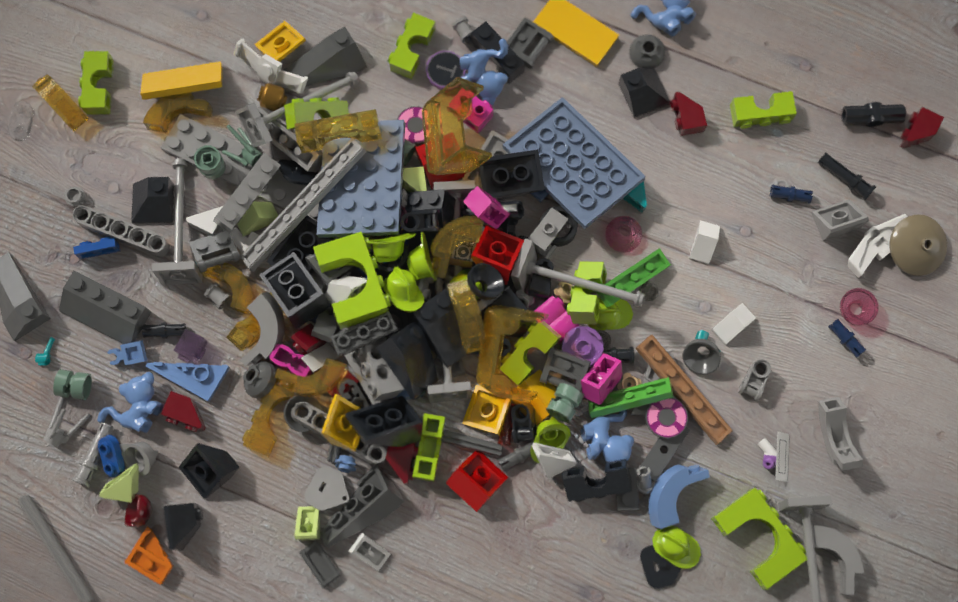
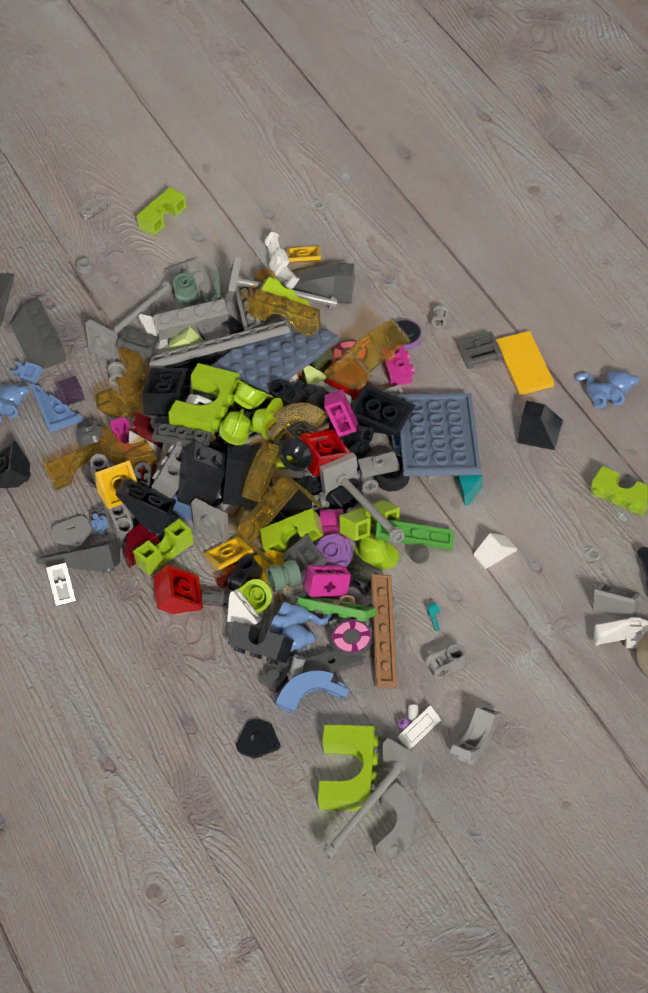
camera: 45 degrees right, 25 degrees down
clear yellow arch [32,74,89,132] -> none
light grey beam [72,205,170,257] -> none
blue plate [73,237,121,260] -> none
black slope [131,177,174,224] -> none
yellow tile [140,62,223,100] -> none
black pin [142,322,187,339] -> none
clear yellow arch [143,93,213,133] -> none
dark red slope [161,391,206,433] -> none
light grey arch [240,292,285,366] -> none
yellowish green slope [294,506,320,540] -> none
dark grey tile [299,540,341,588] -> none
lime arch [388,12,436,79] -> none
dark grey axle [442,430,503,457] -> none
medium blue animal [460,39,508,105] -> none
black arch [471,21,525,84] -> none
clear pink piece [605,216,642,253] -> none
dark grey piece [629,34,665,68] -> none
lime piece [652,525,701,569] -> none
dark red slope [670,92,707,136] -> none
dark grey piece [682,339,721,375] -> none
white slope [712,303,756,345] -> none
dark blue pin [770,184,813,204] -> none
dark blue pin [828,319,867,358] -> none
clear pink piece [839,288,879,326] -> none

